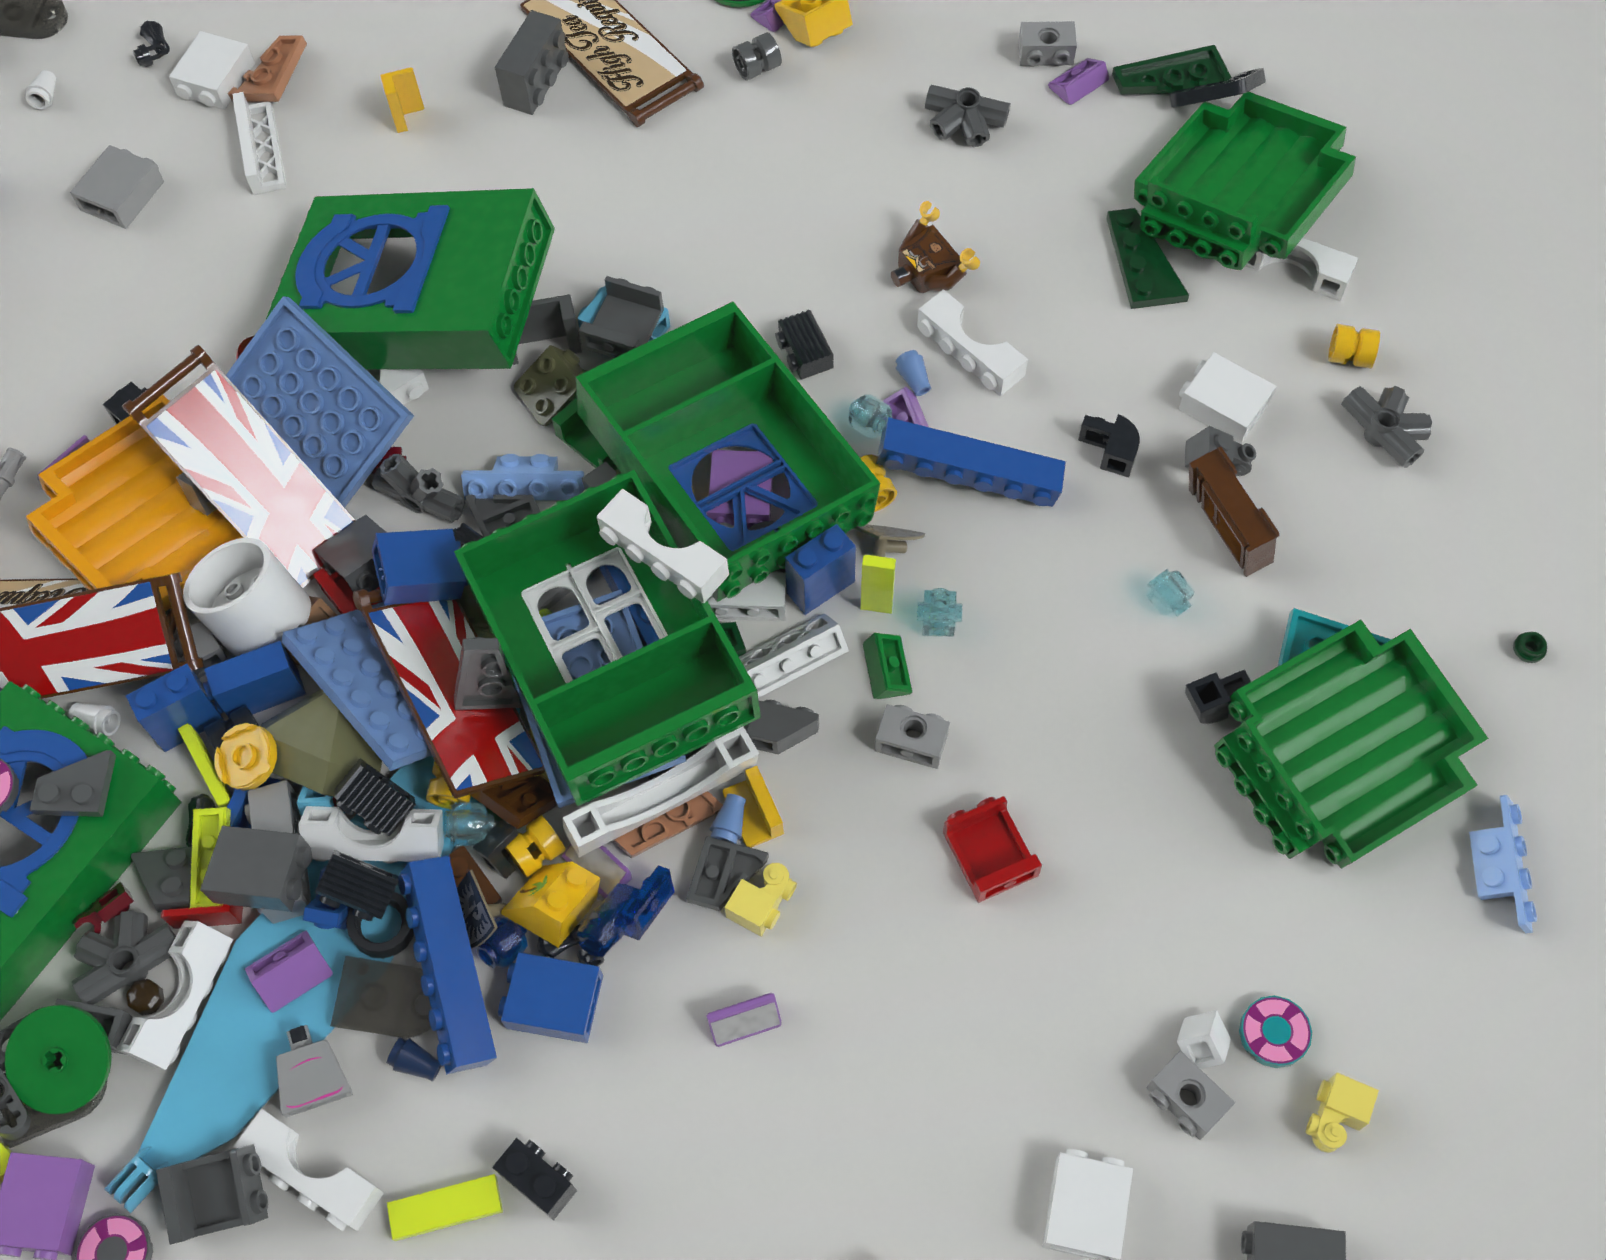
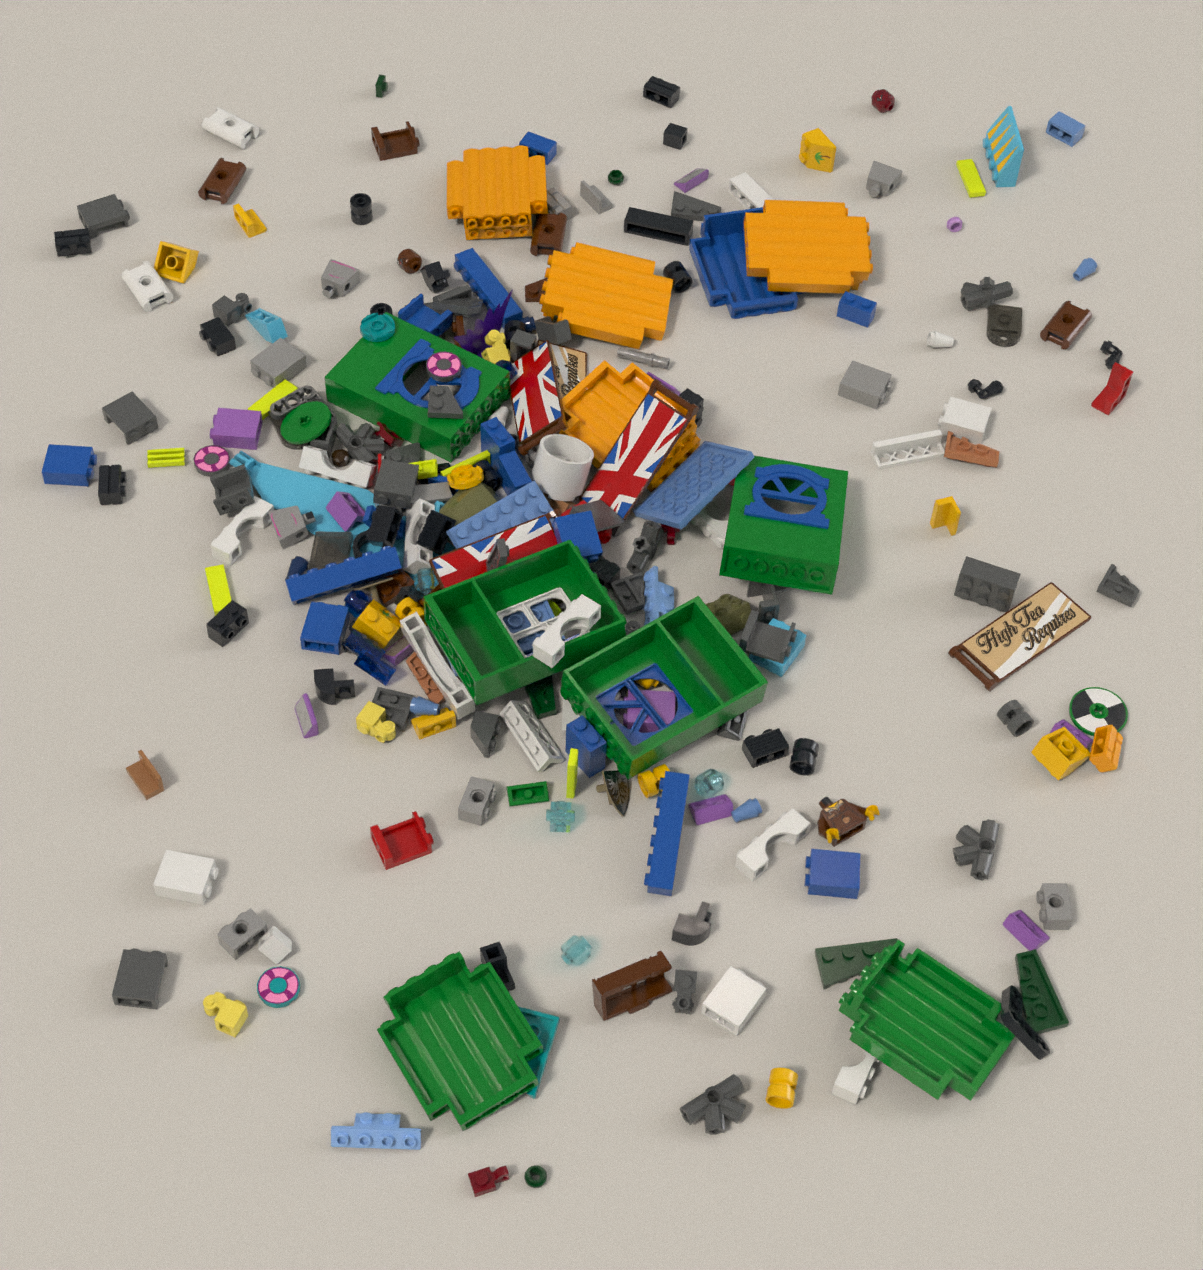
camera: 85 degrees right, 10 degrees down
none -> black brick [314,668,355,705]
none -> dark red plate [468,1166,510,1197]
none -> black wheel [789,738,819,776]
none -> blue brick [804,849,860,899]

